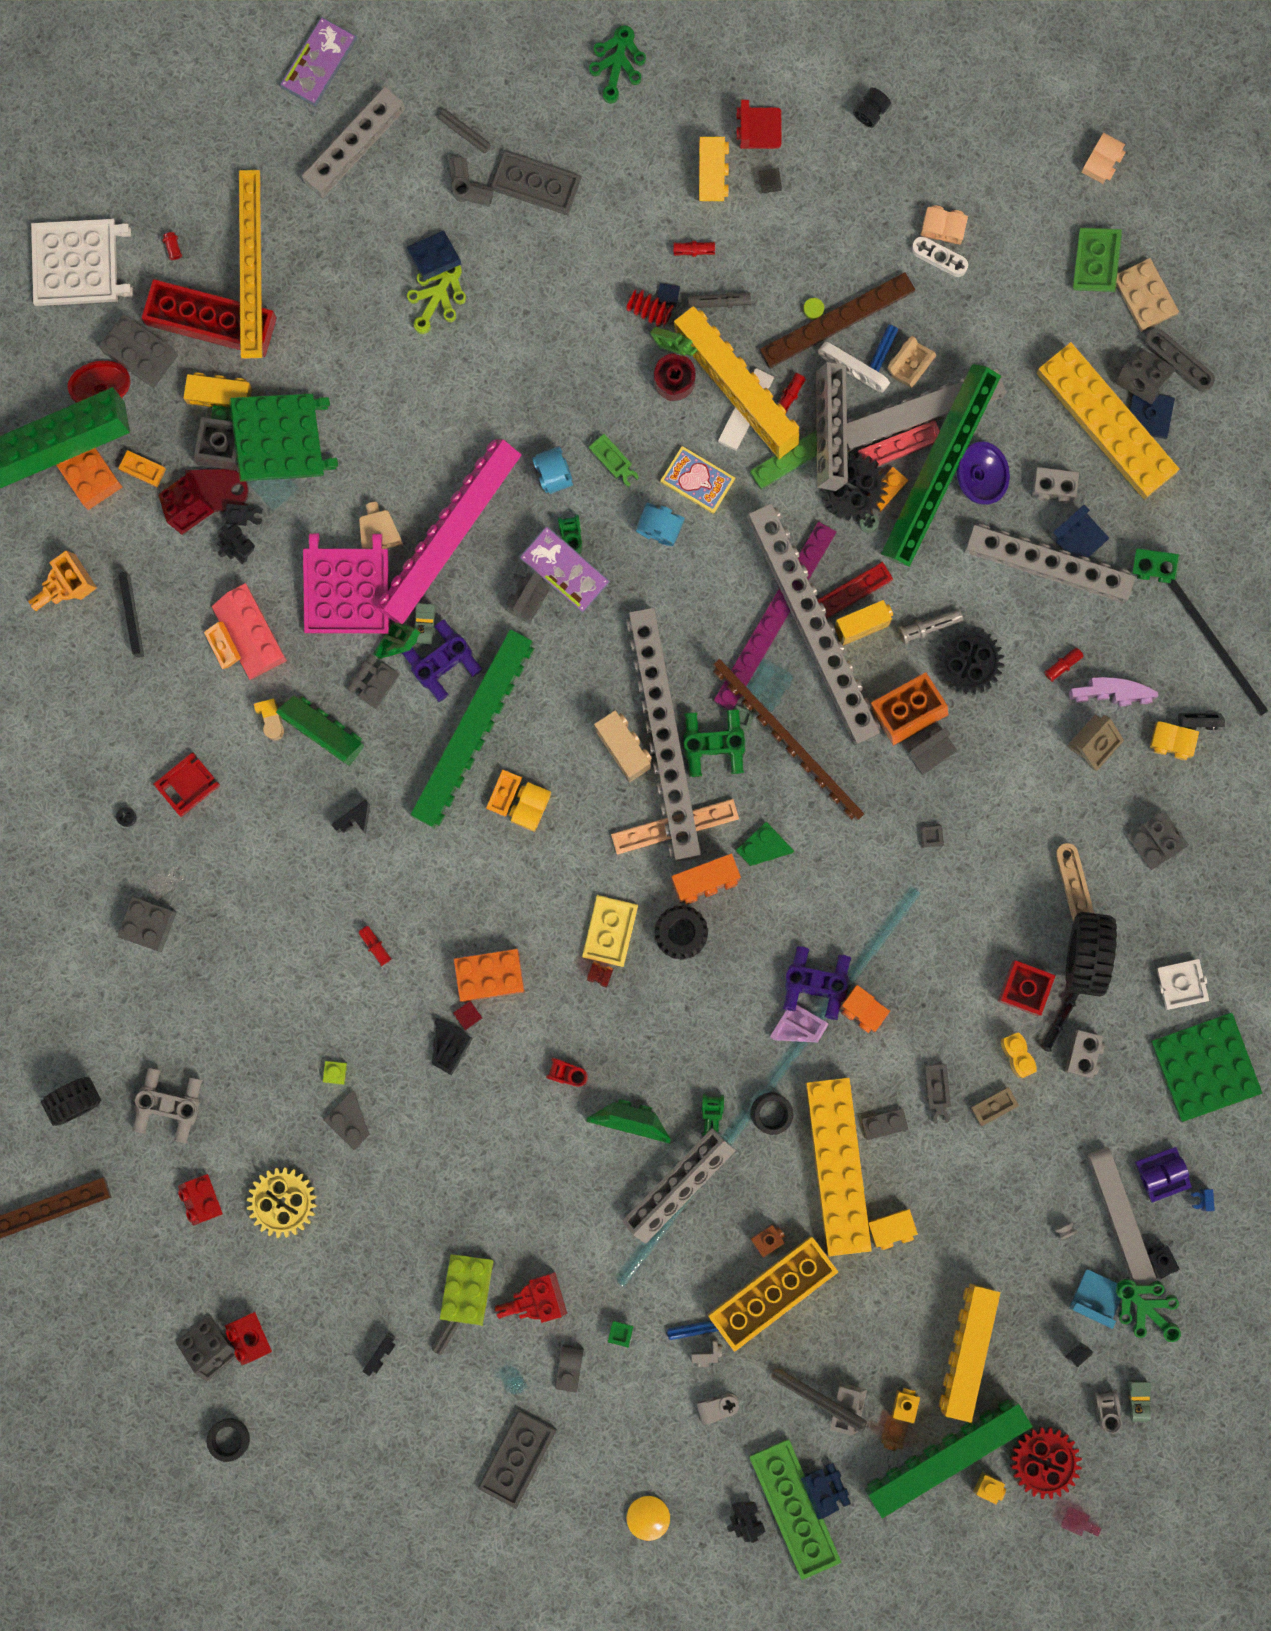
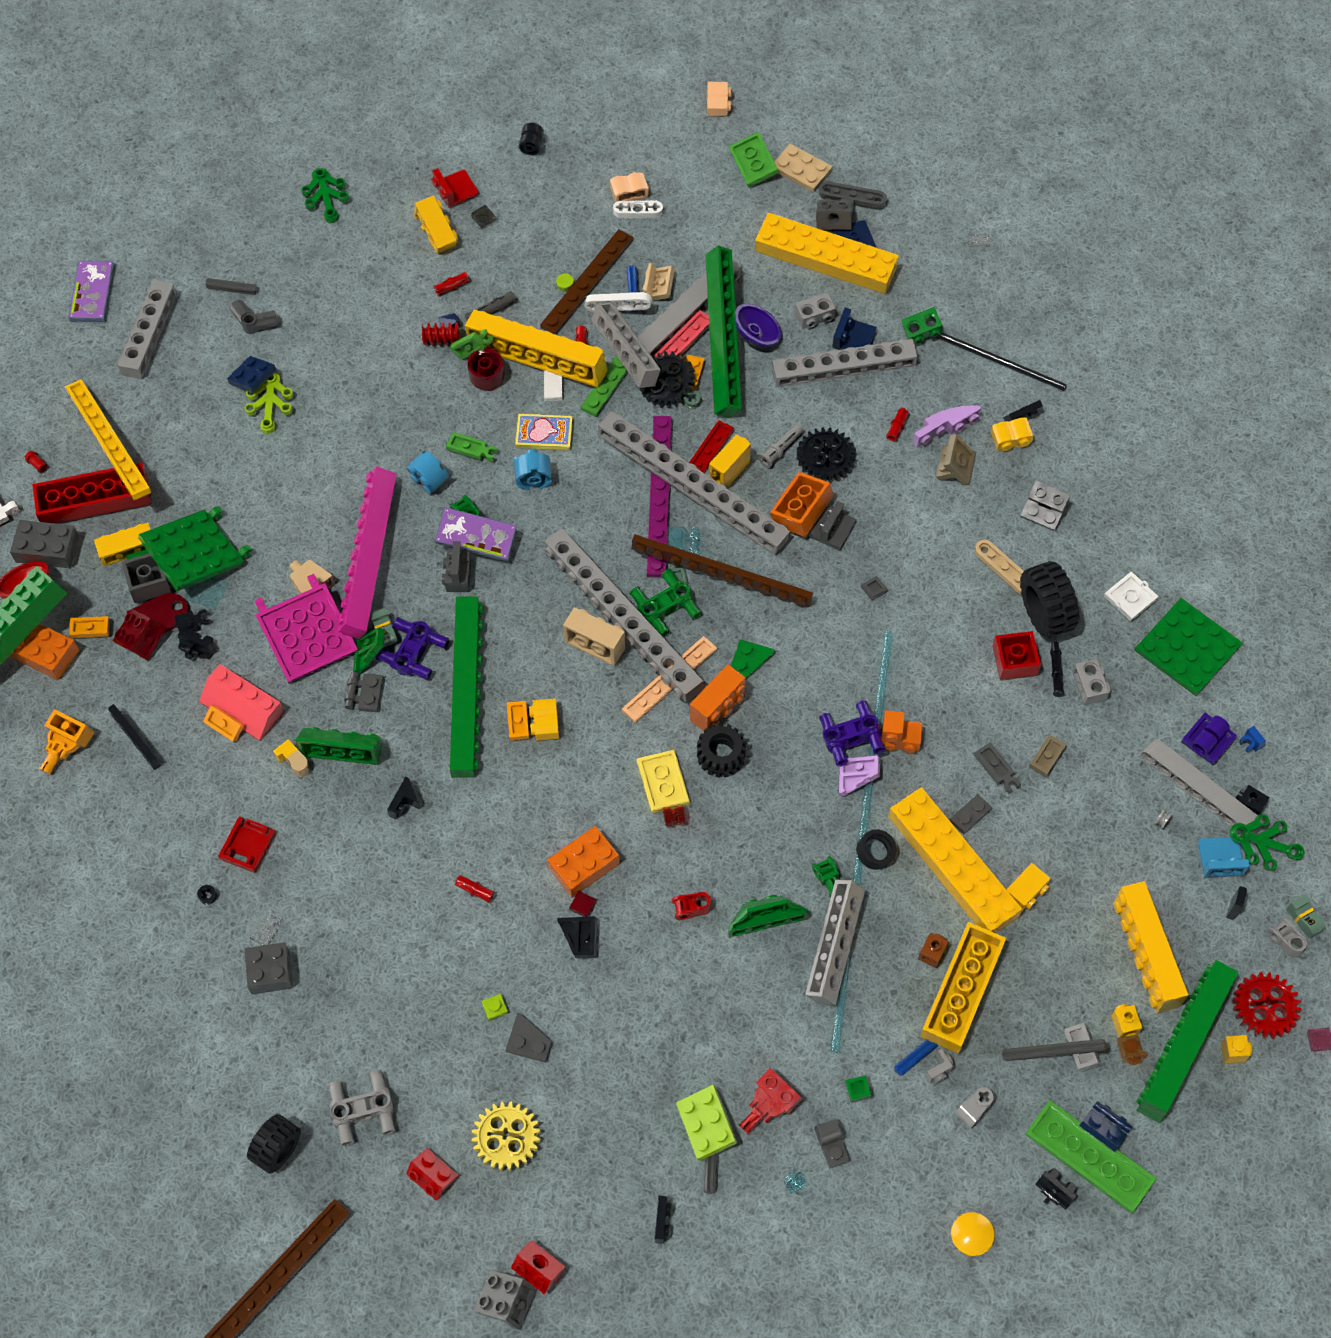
camera: 30 degrees left, 20 degrees down
dark grey tile [478,1409,557,1509] -> none
dark grey tile [491,150,582,216] -> none
yellow brick [1001,1032,1037,1078] -> none

